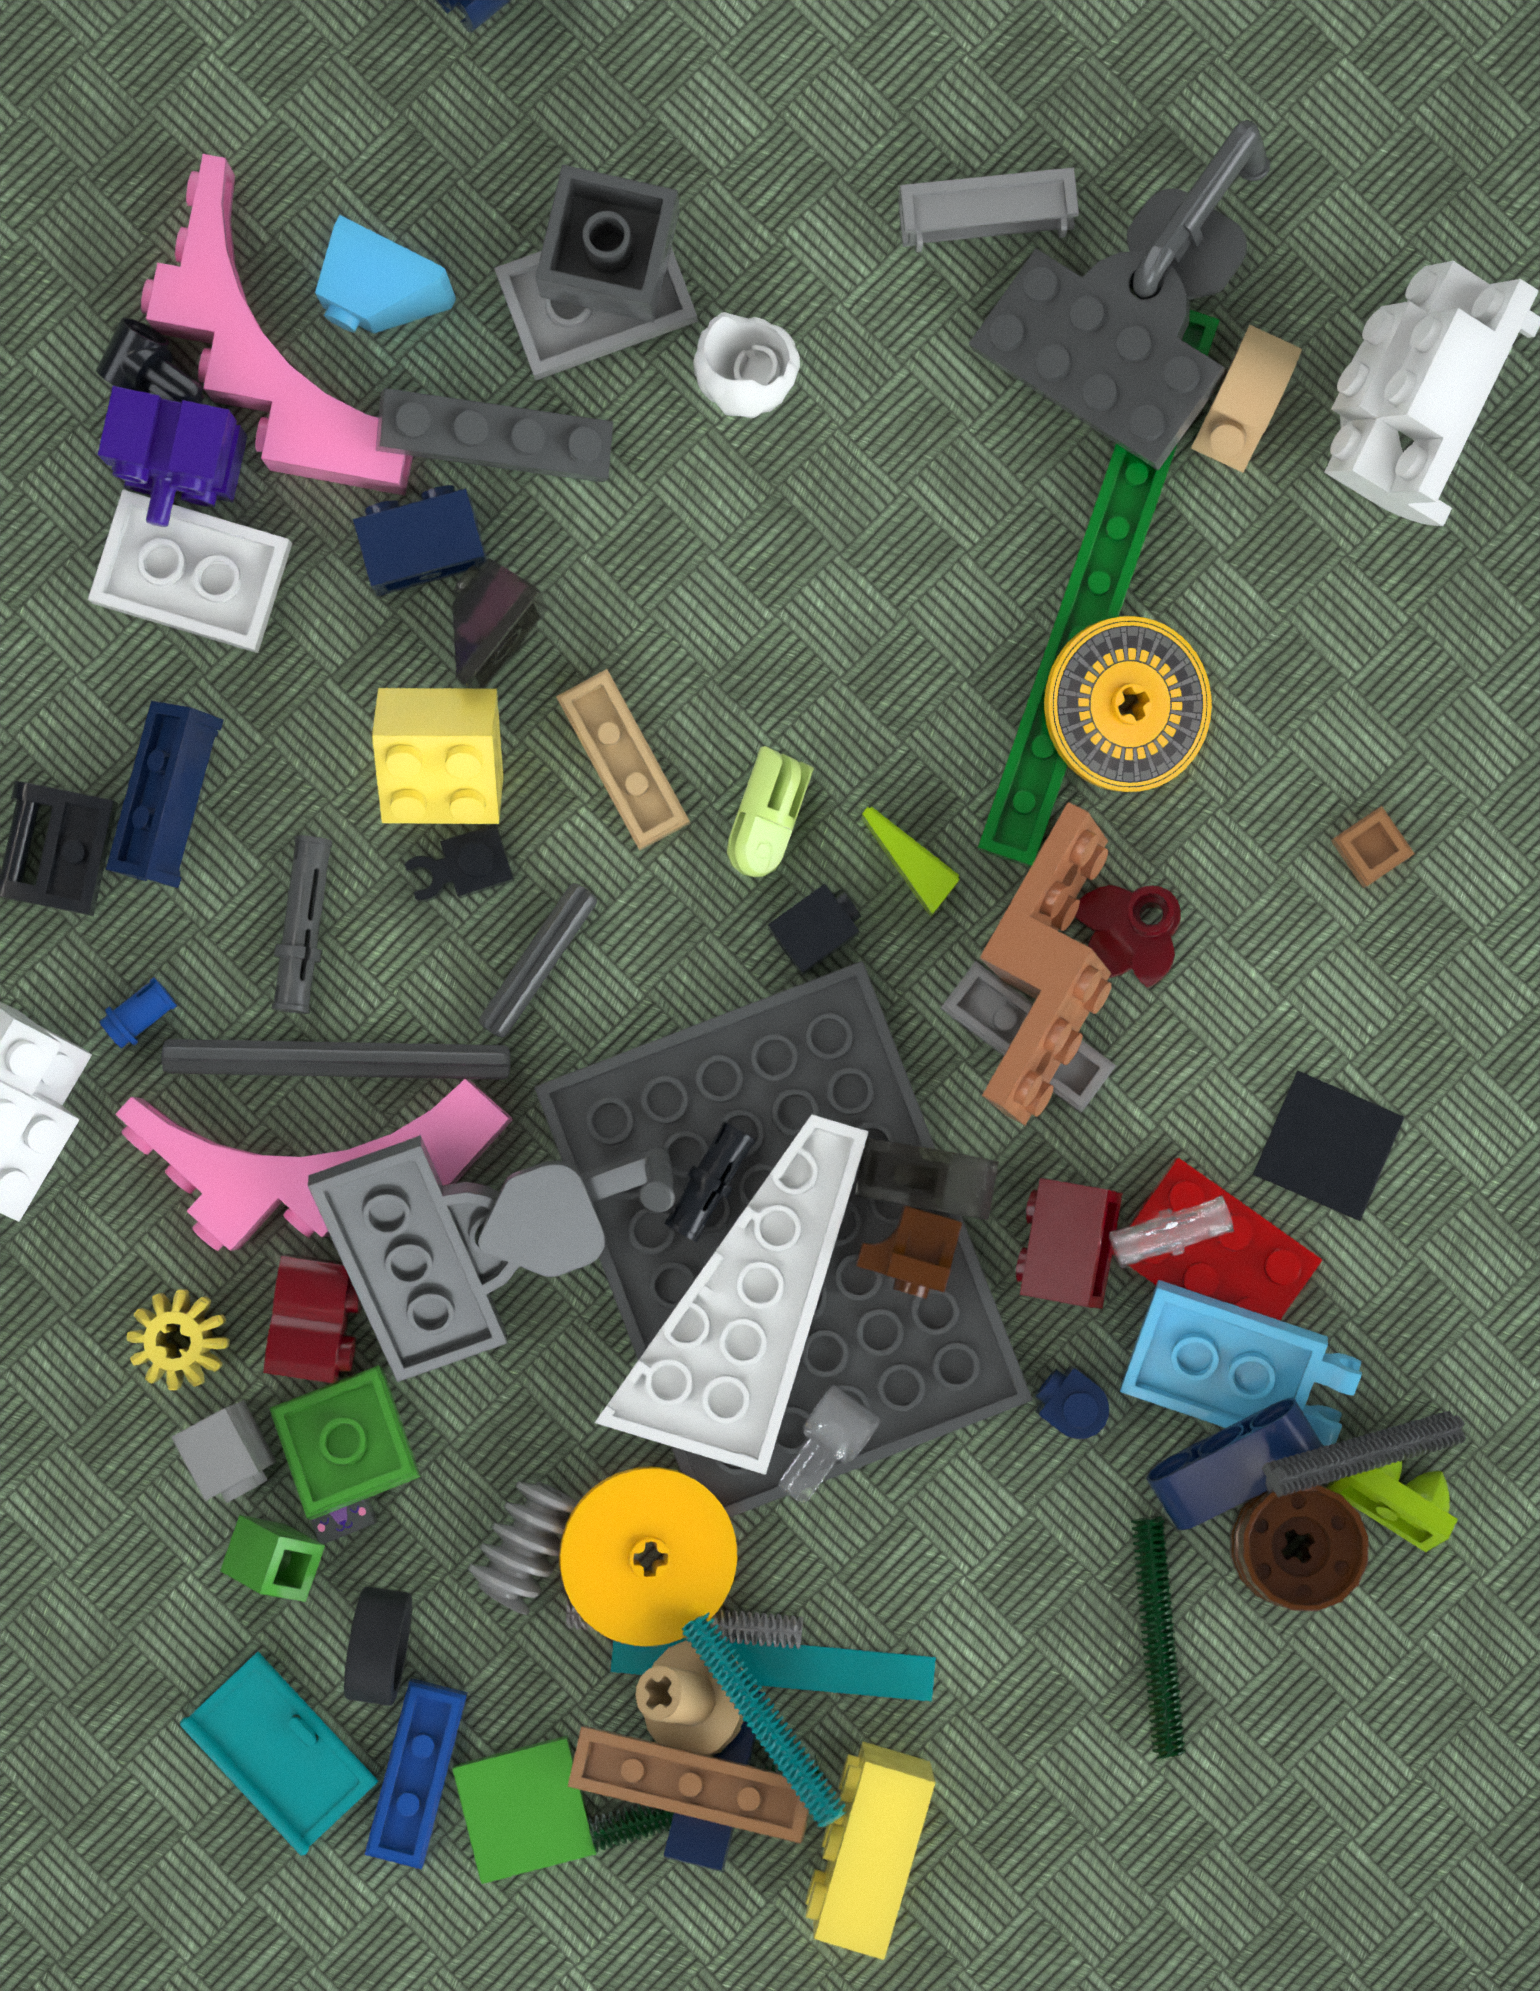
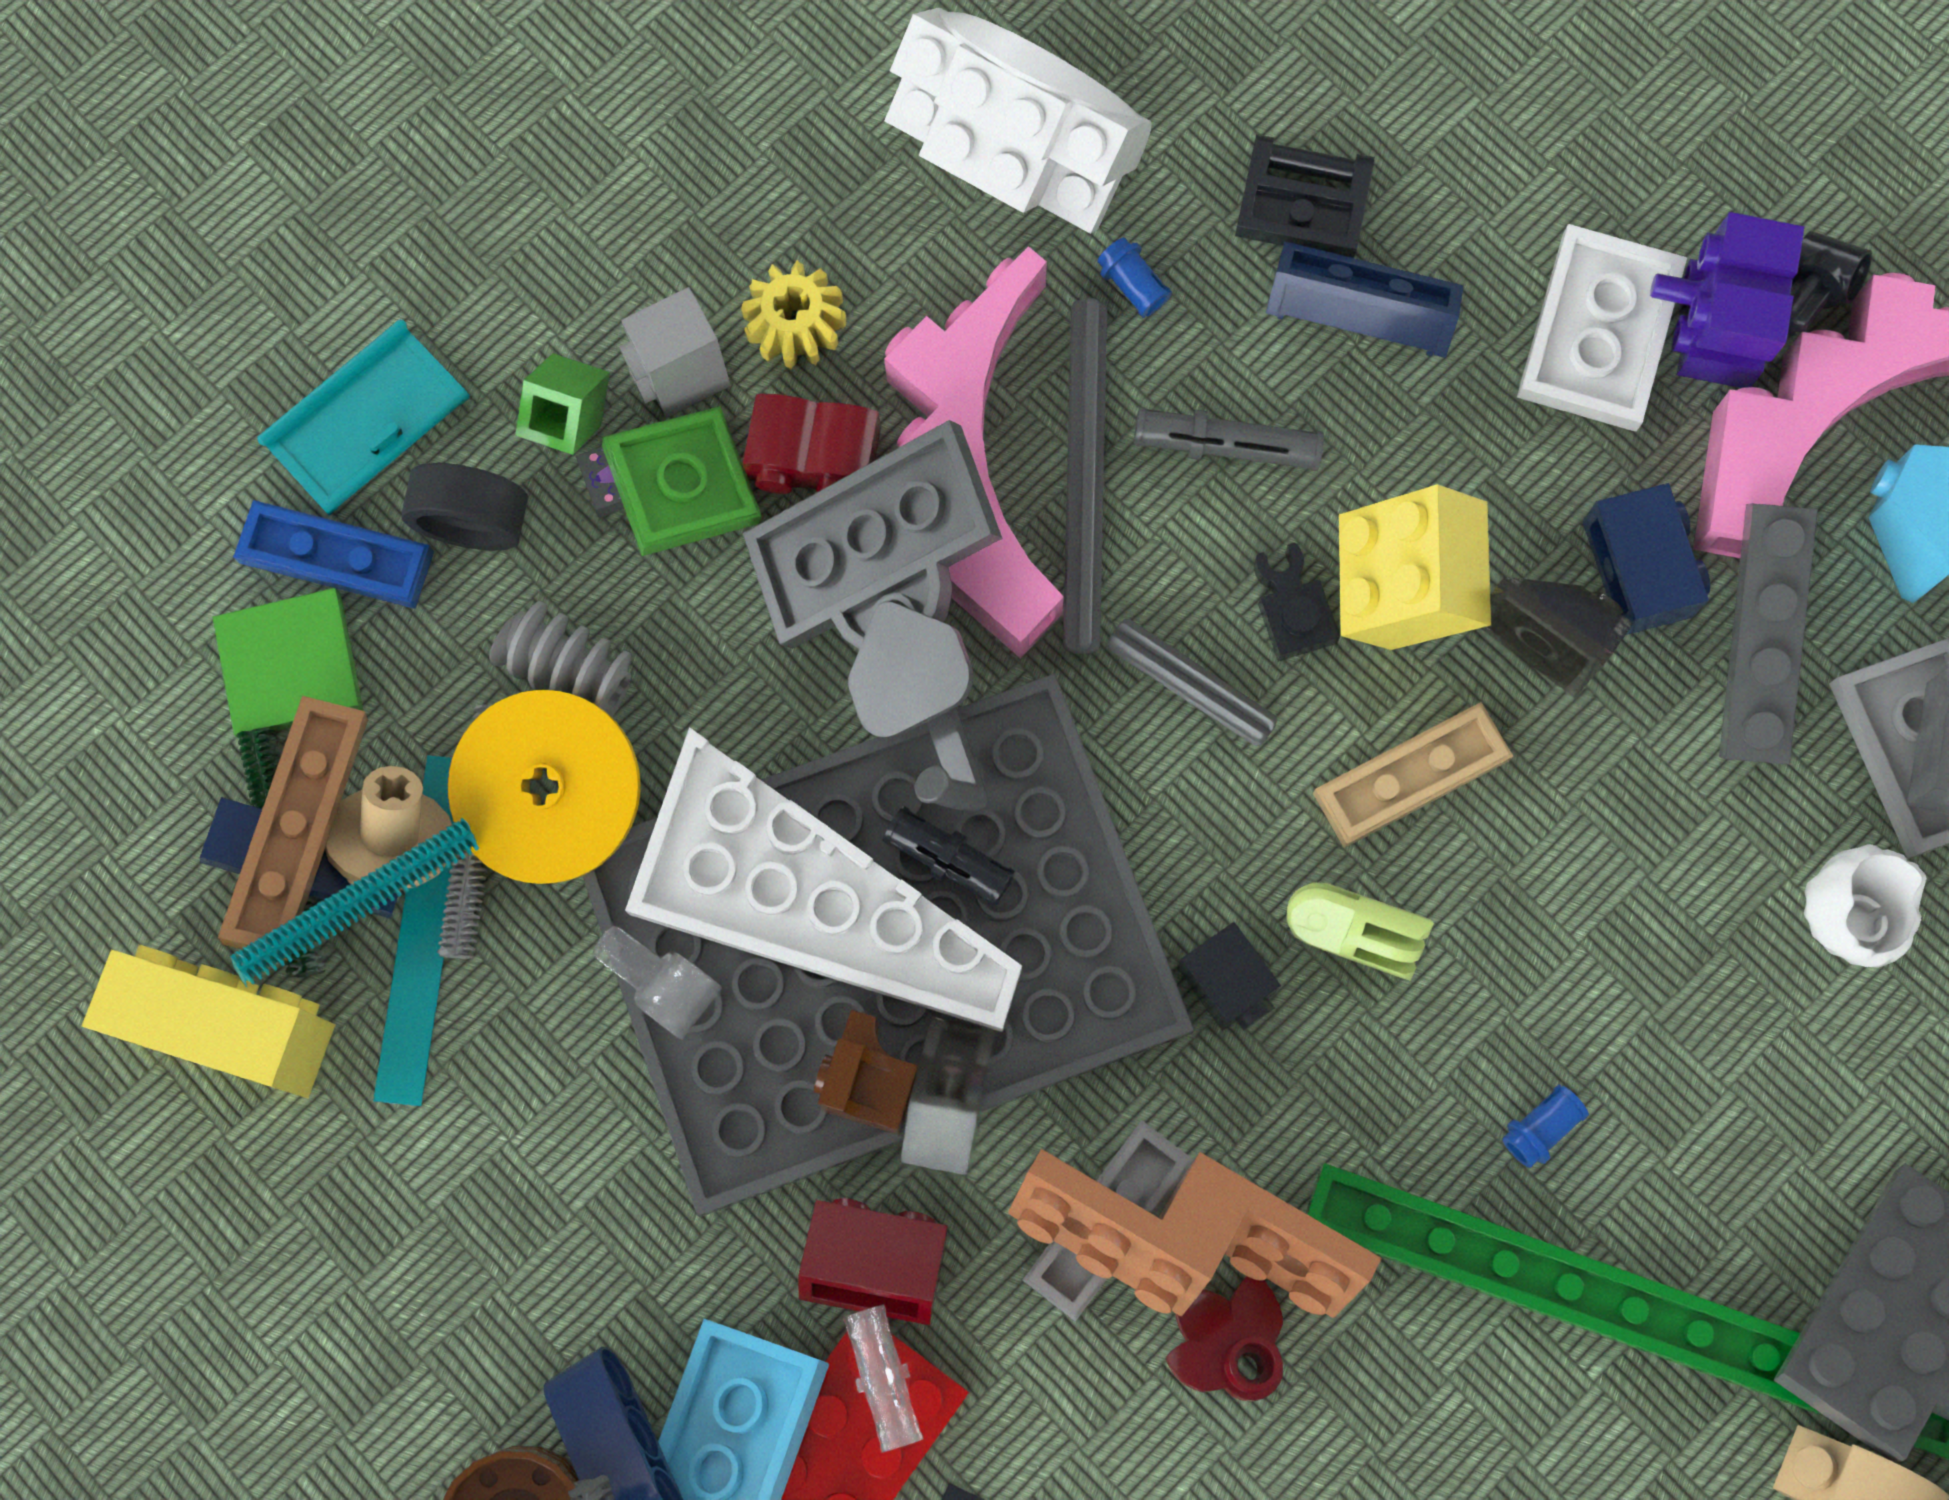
camera: 90 degrees right, 10 degrees down
lime slope [861,806,960,917] -> none
dark blue plate [1035,1365,1109,1439] -> none
piece [1044,616,1212,792] -> none
dark green axle [1131,1516,1186,1759] -> none
none -> blue pin [1502,1084,1589,1168]

